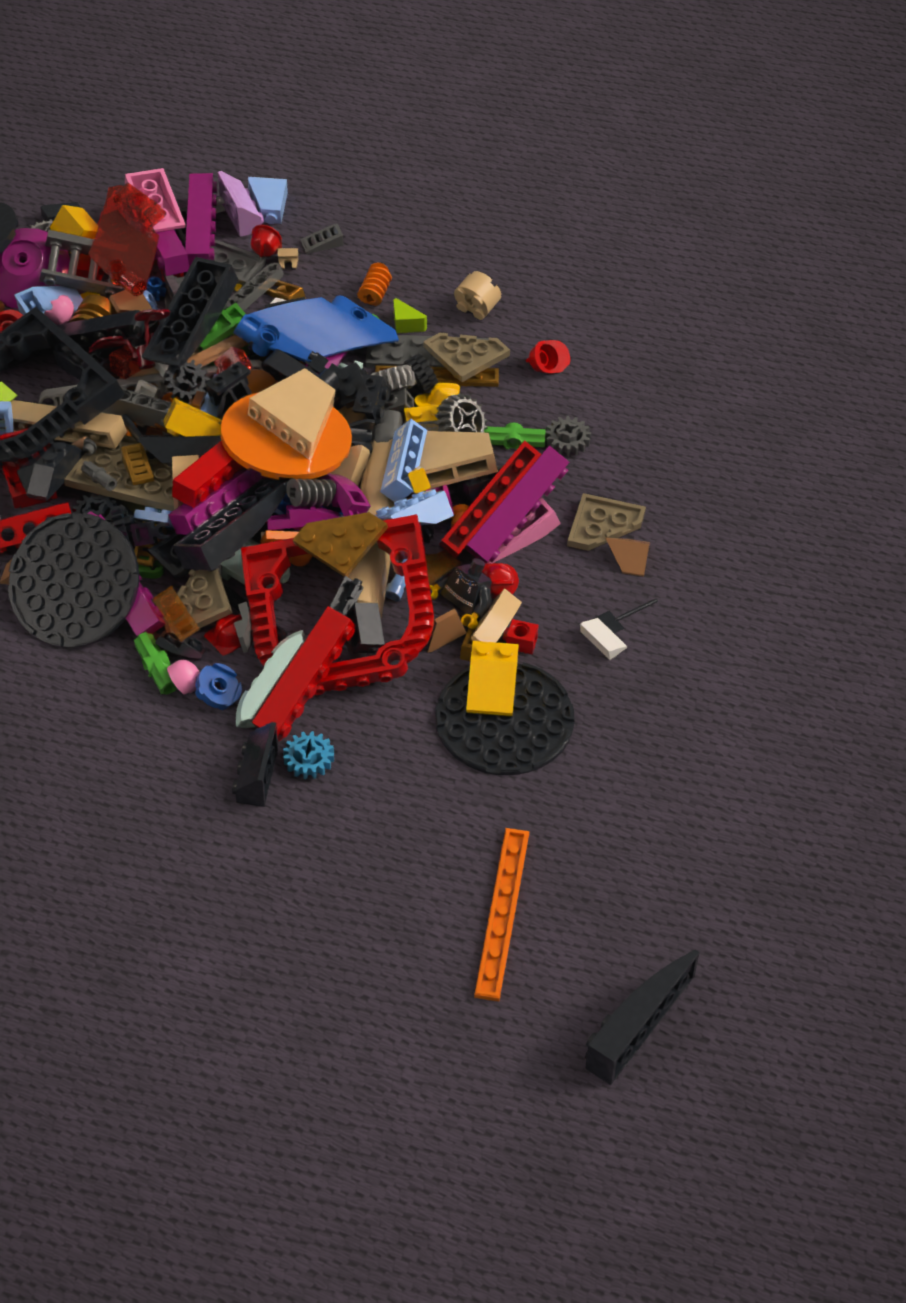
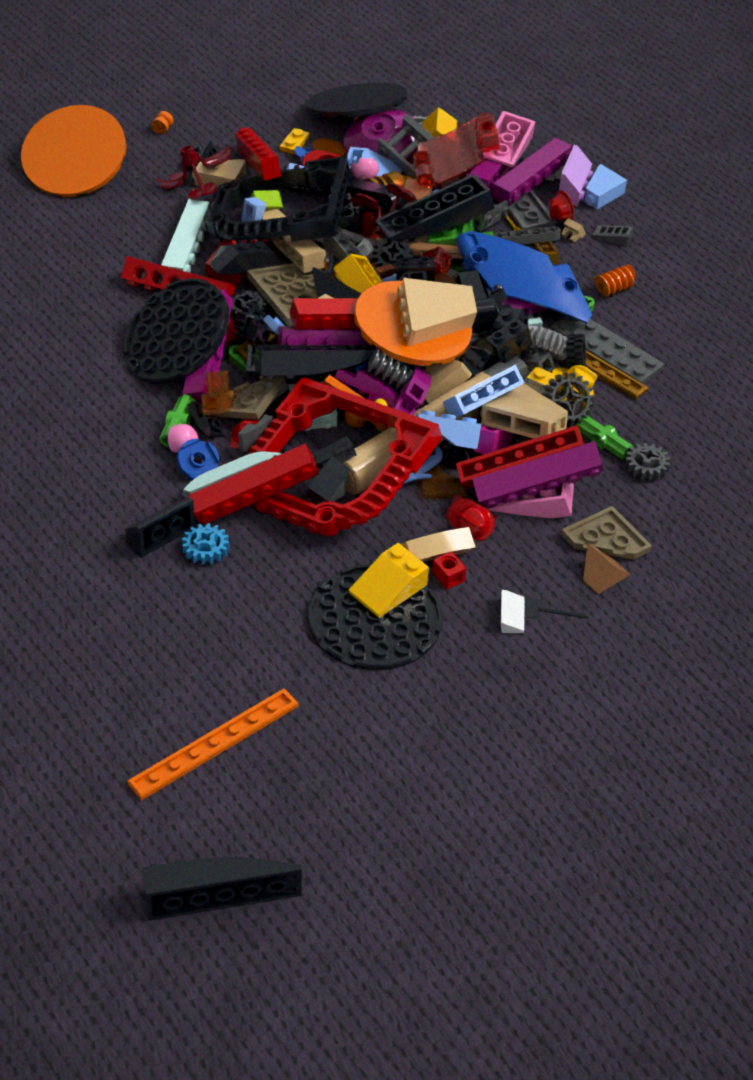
camera: 40 degrees right, 5 degrees down
dark grey arm [71,436,97,456] -> none
dark grey axle [81,461,117,491] -> none
pearl gold slope [121,443,154,485] -> none
pearl gold plate [293,512,388,577] -> none
lime slope [393,298,427,333] -> none
yellow slope [408,466,431,493] -> none
dark tan plate [423,333,510,382] -> none
medium nougat slope [428,608,466,653] -> none
black torso [430,559,492,629] -> none
tan brick [454,271,501,320] -> none
red piece [526,340,570,373] -> none

